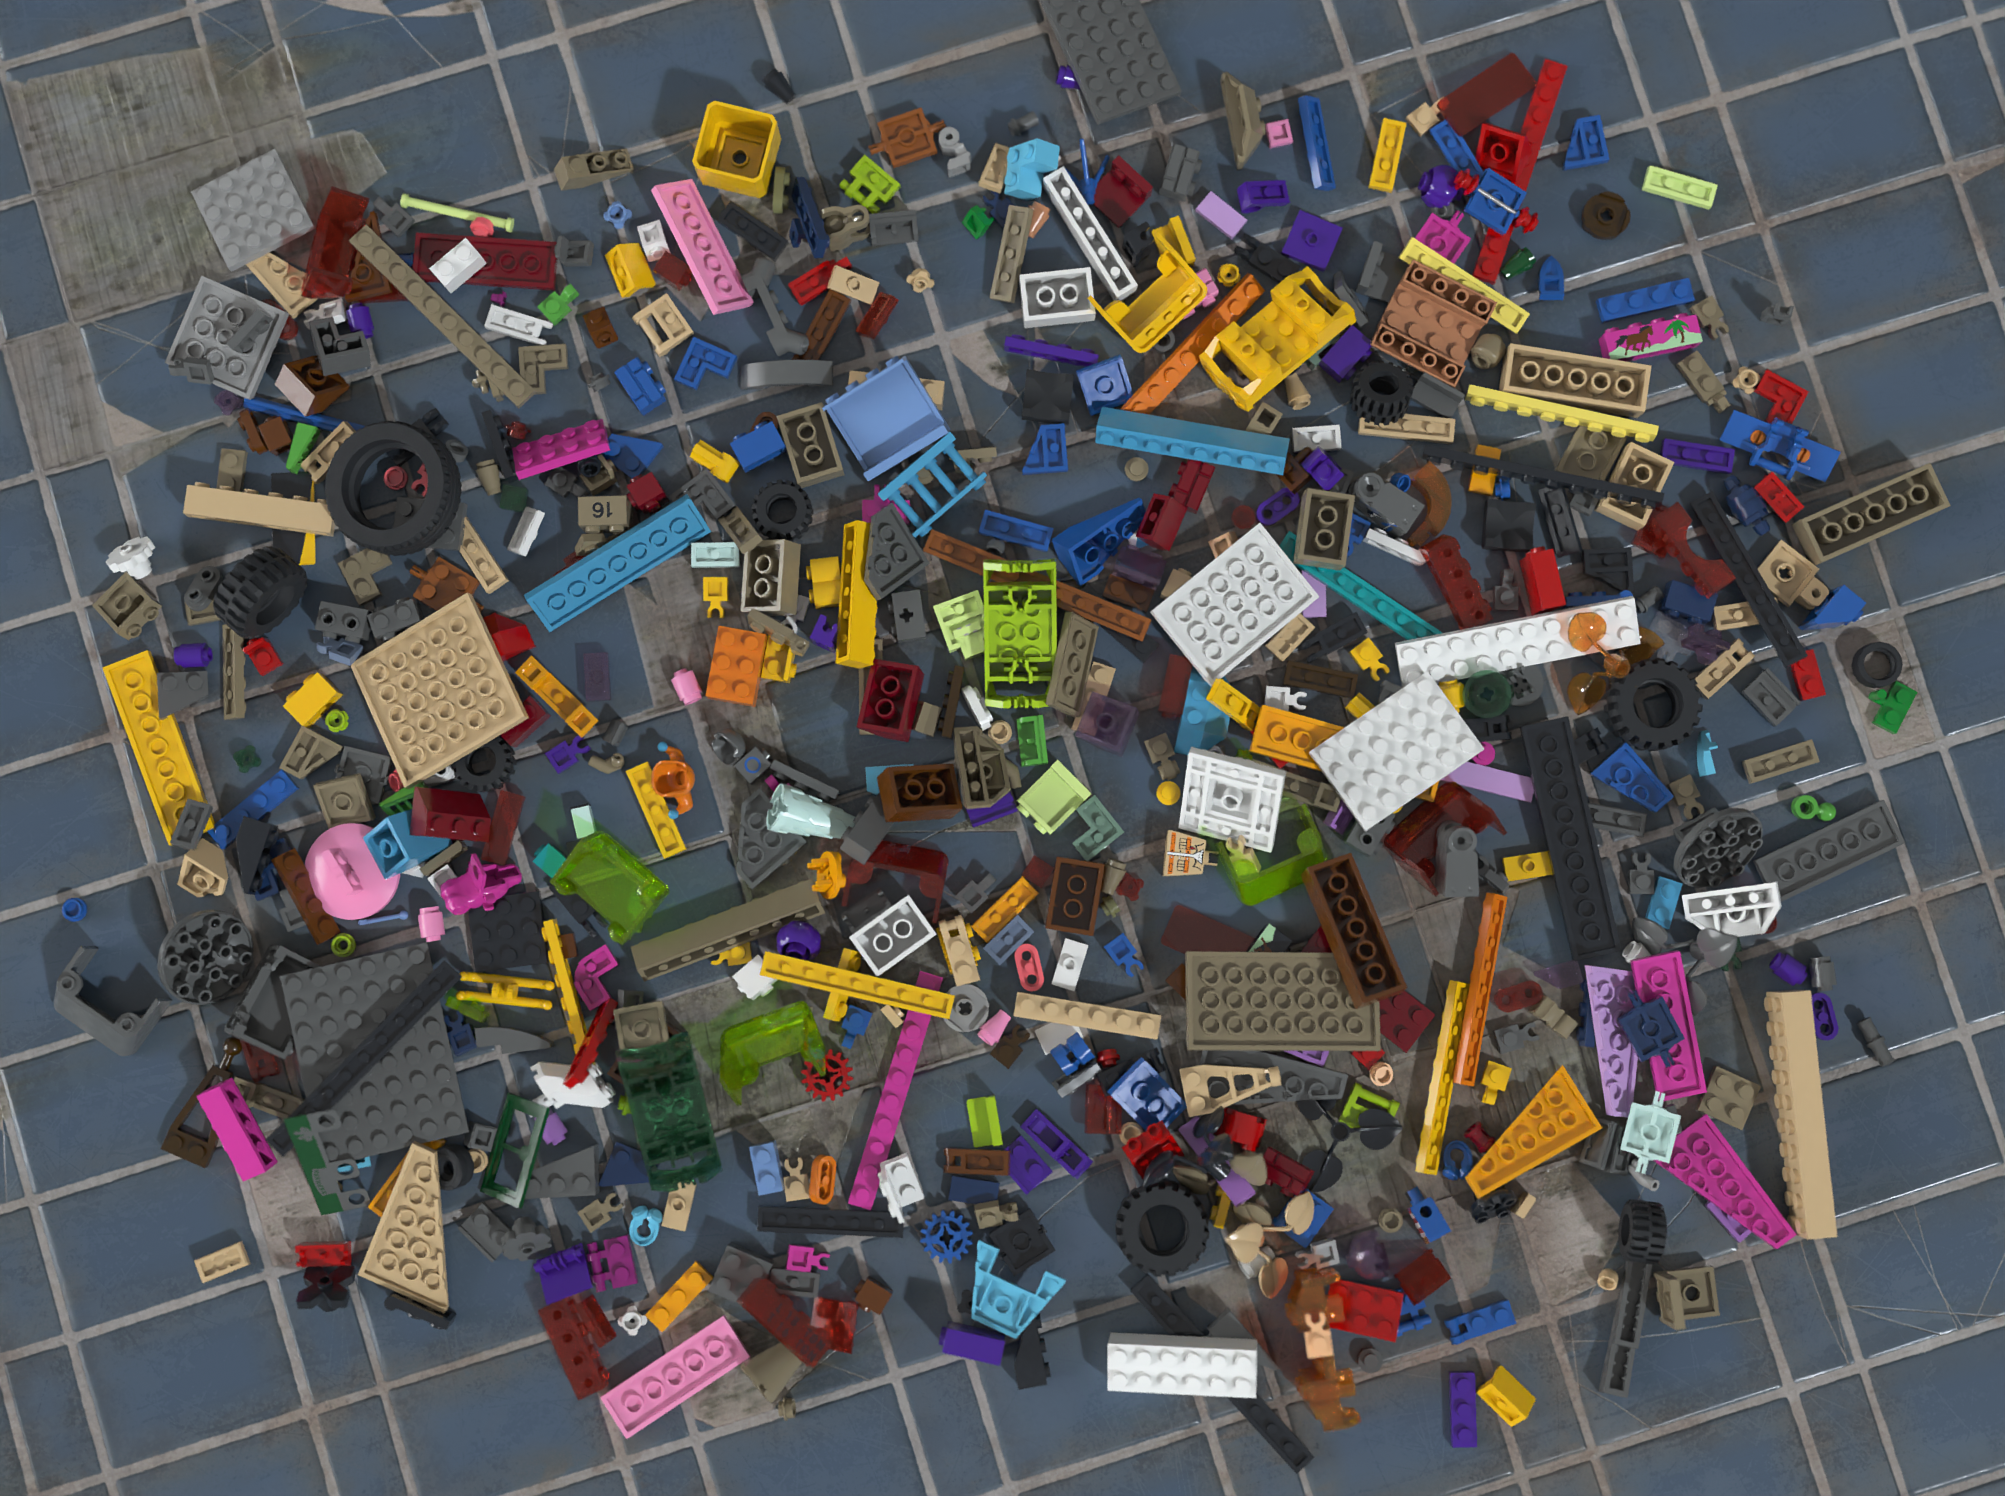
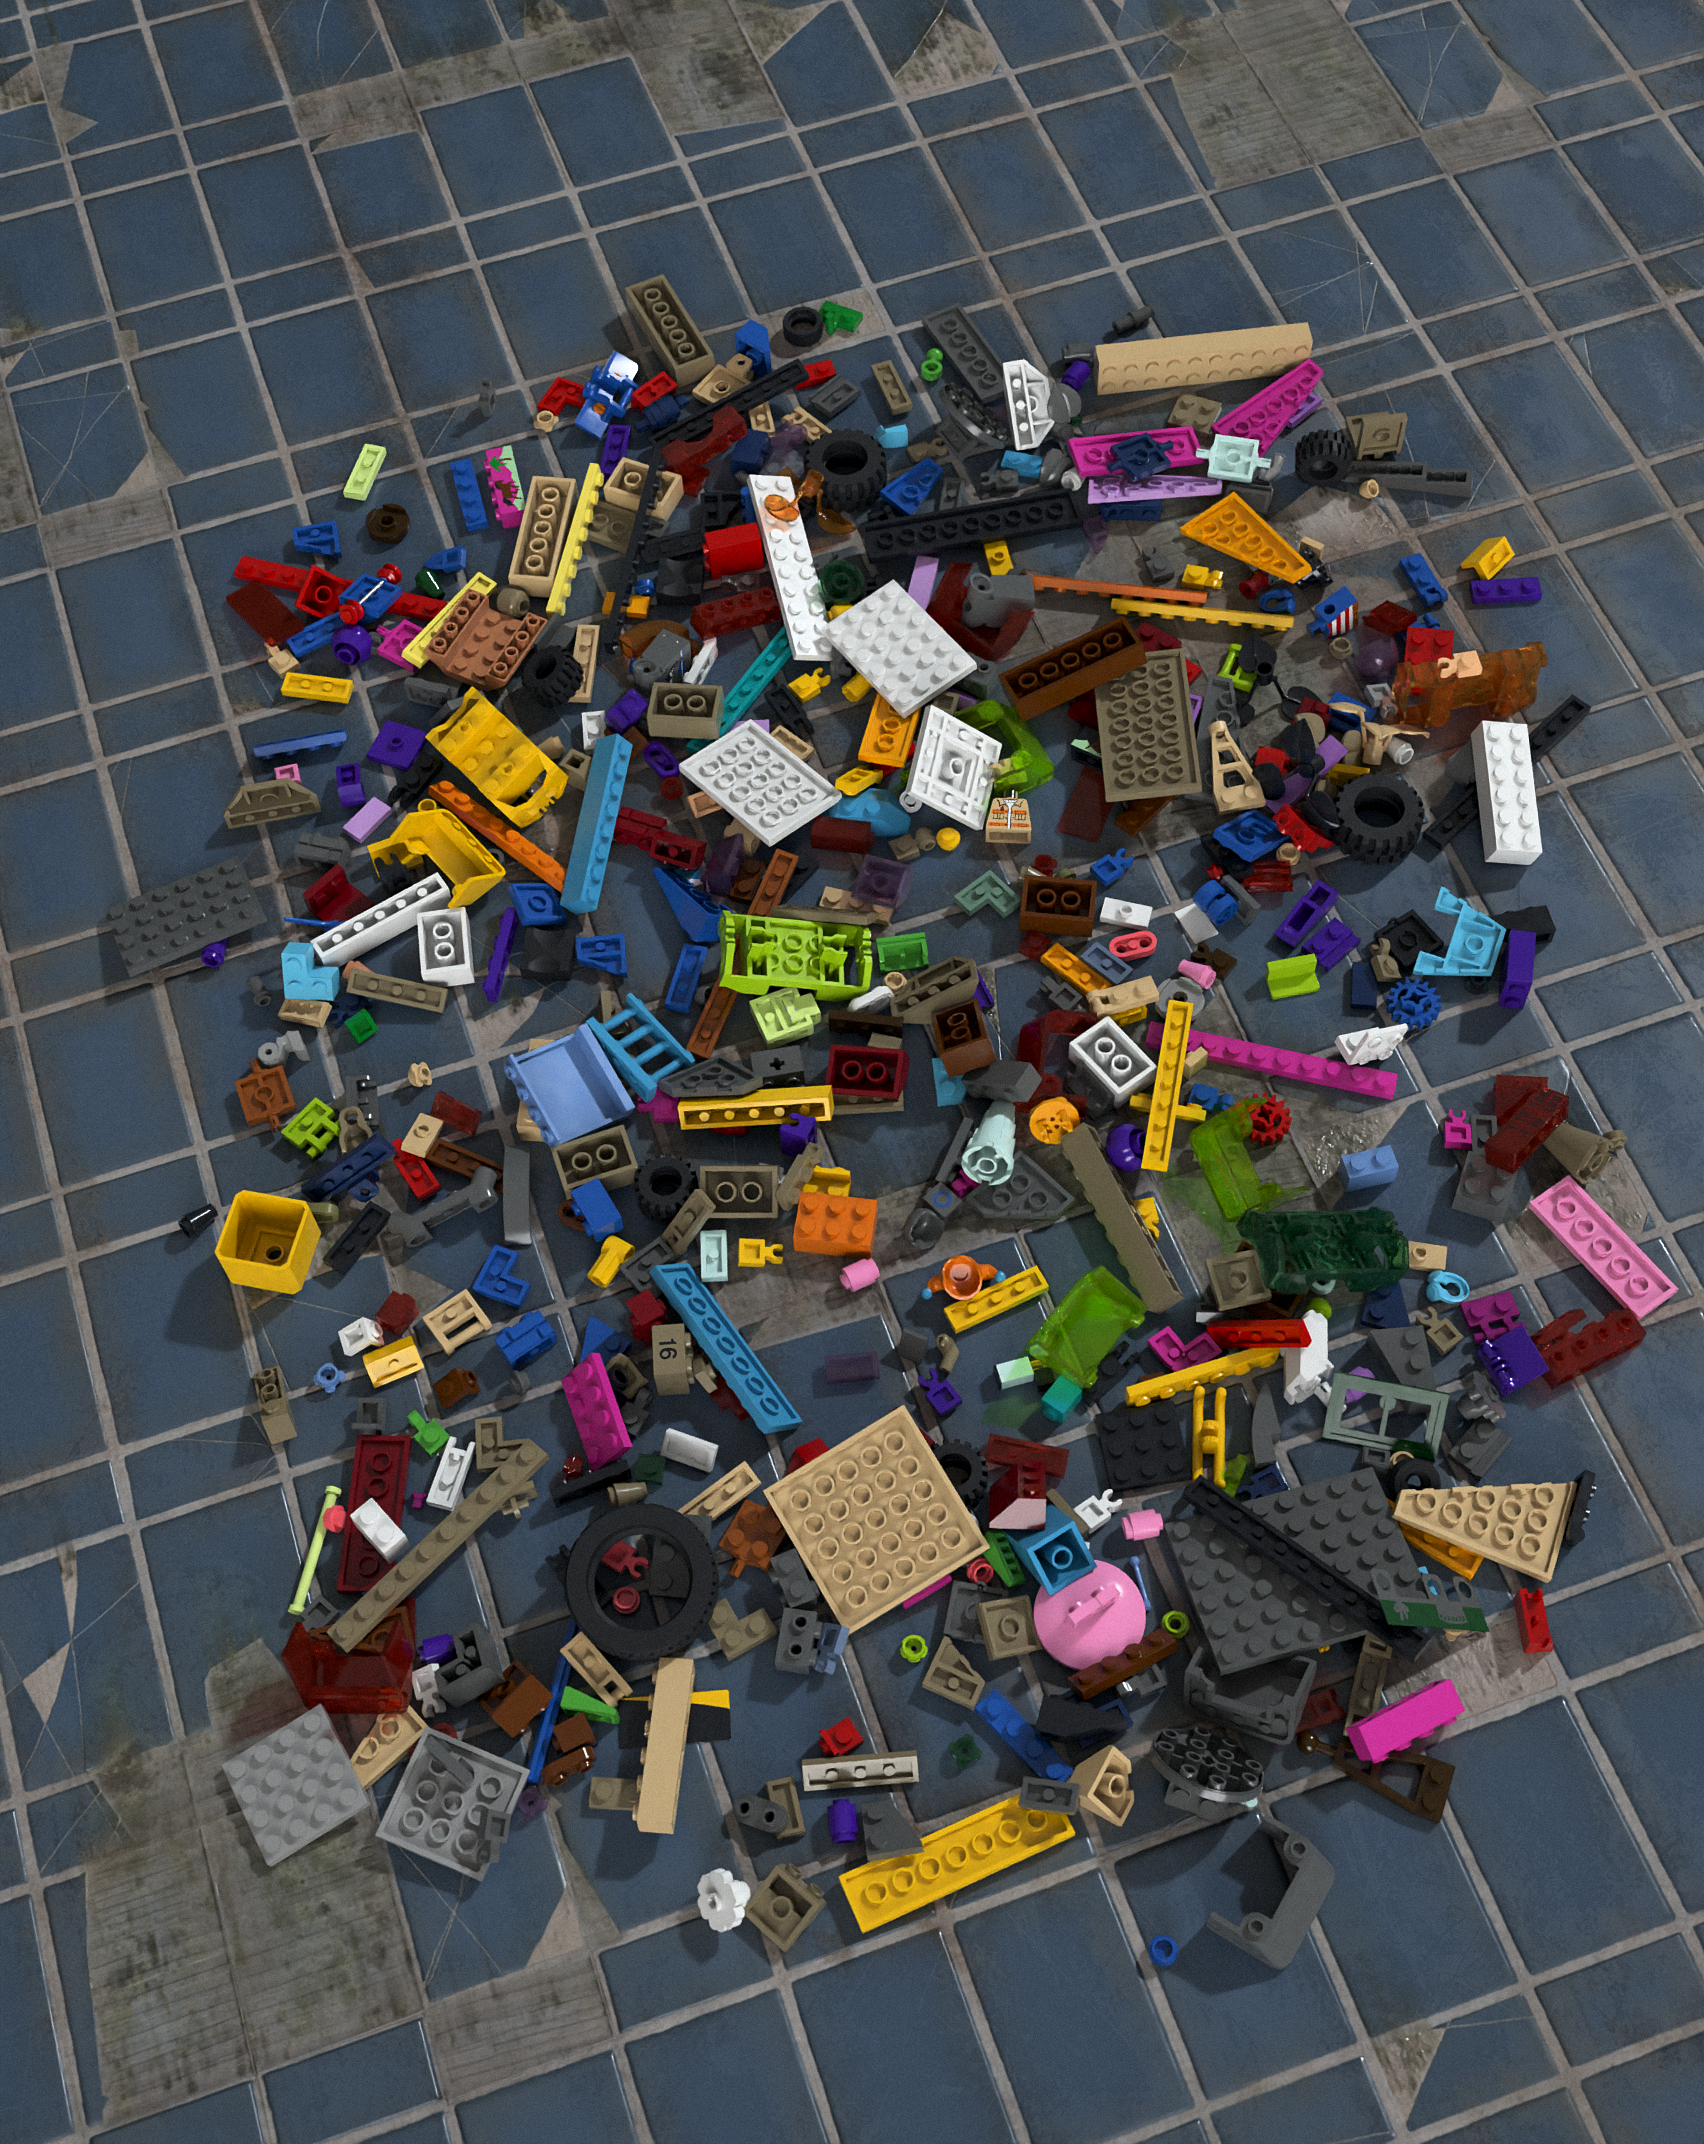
camera: 85 degrees left, 25 degrees down
tan plate [194,1241,251,1283] -> none
black tyre [213,546,308,639] -> none
yellow brick [283,672,343,728] -> none
black plant [296,1266,356,1312] -> none
dark pink piece [440,853,522,915] -> none
light orange slope [515,655,599,738] -> none
white plate [618,1306,647,1336] -> none
light orange plate [645,1261,714,1332] -> none
bright pink plate [651,179,754,315] -> none
white head [732,955,778,1000] -> none
black plate [757,1206,904,1238] -> none
tan plate [783,1157,810,1202] -> none
yellow brick [806,556,841,609] -> none
orange plate [809,1155,836,1205] -> none
reddish brown brick [854,1275,893,1315] -> none
reddish brown plate [943,1147,1011,1176] -> none
tan brick [1013,992,1161,1040] -> none
yellowish green panel [1016,760,1091,835] -> none
dark tan plate [1125,457,1148,481] -> none
white plate [1264,686,1307,712] -> none
dark brown plate [1283,660,1358,699] -> none
dark purple brick [1318,325,1372,383] -> none
light nougat plate [1369,1062,1393,1086] -> none
clear red plate [1494,981,1543,1012] -> none
dark tan leg [1528,995,1578,1040] -> none
dark tan hinge [1676,350,1731,414] -> none
dark tan plate [1690,295,1729,341] -> none

